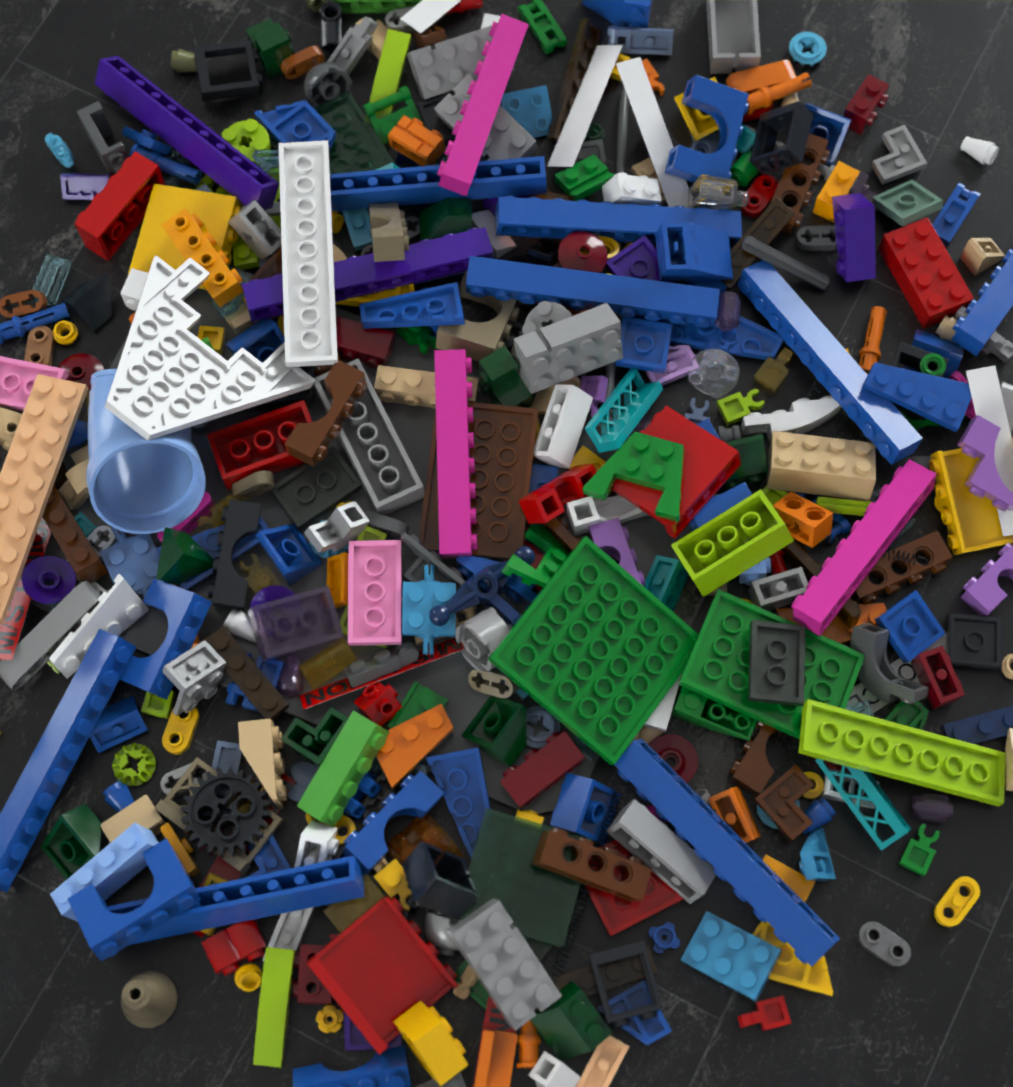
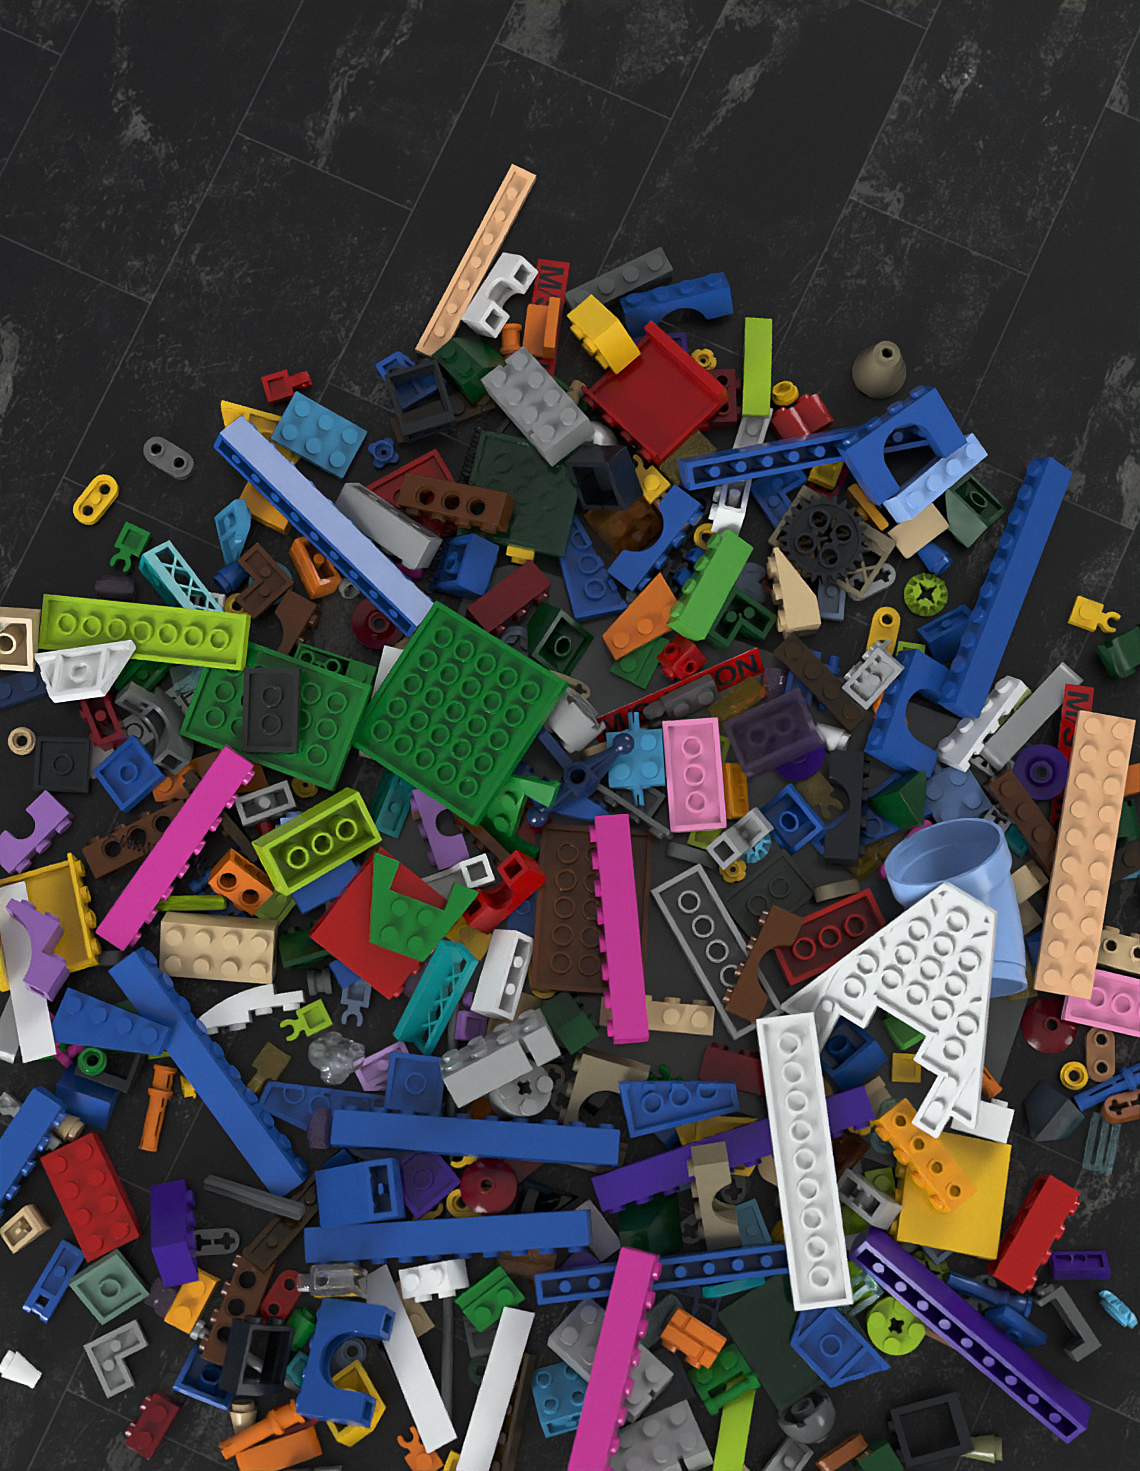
camera: 175 degrees right, 10 degrees up
none -> white wing [34,640,136,703]

